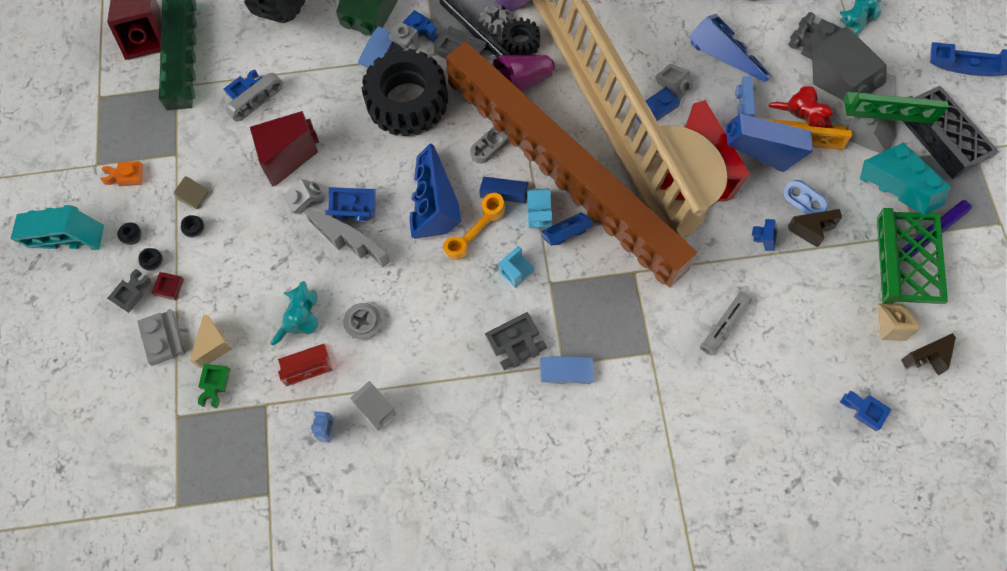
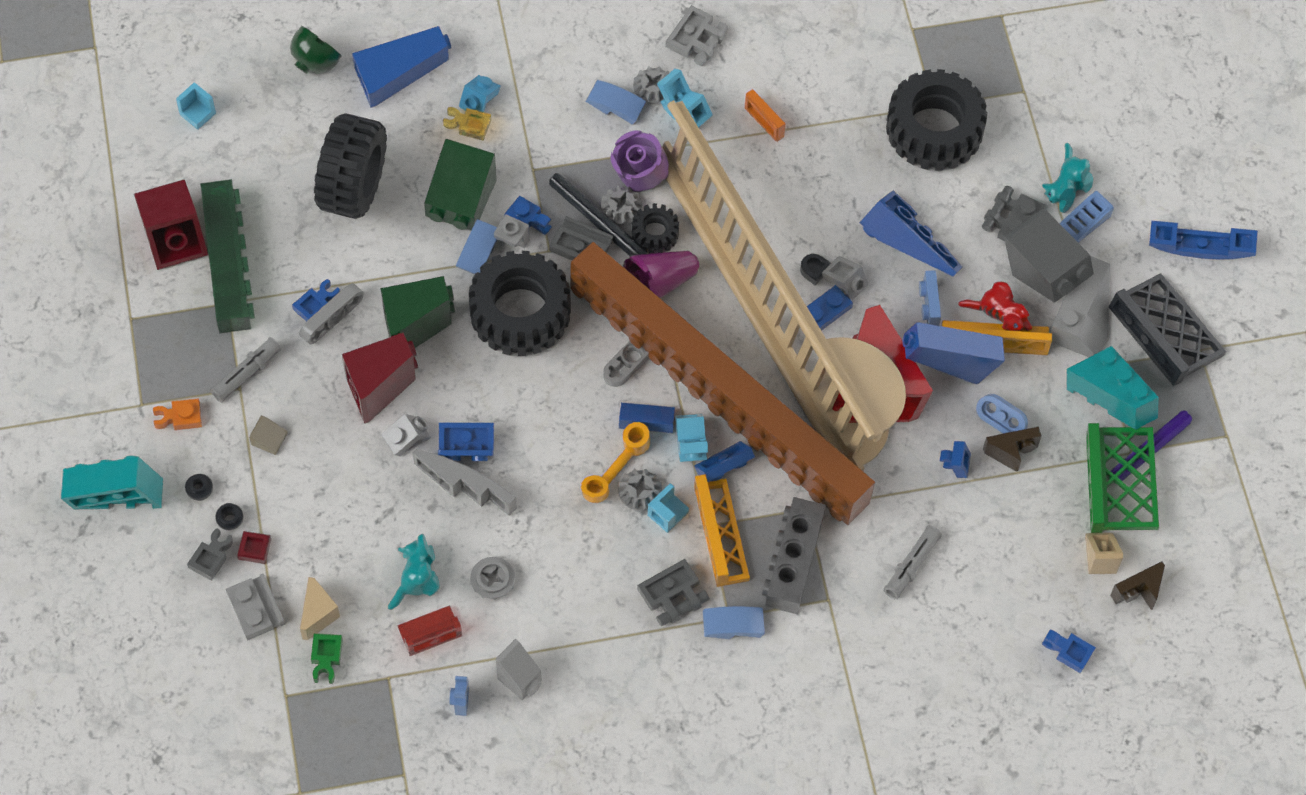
camera: 10 degrees left, 5 degrees down
black plate [181,215,204,238] -> none
blue wedge [409,143,462,239] -> none
green fence [843,92,949,124] -> none
none -> light grey pin [210,337,281,403]
none -> dark green slope [380,276,455,348]
none -> light grey gear [618,468,662,510]
none -> light orange fence [694,474,750,587]
none -> flat silver brick [762,497,826,615]
none -> black tile [800,254,831,285]
none -> medium blue slope [1059,191,1114,242]

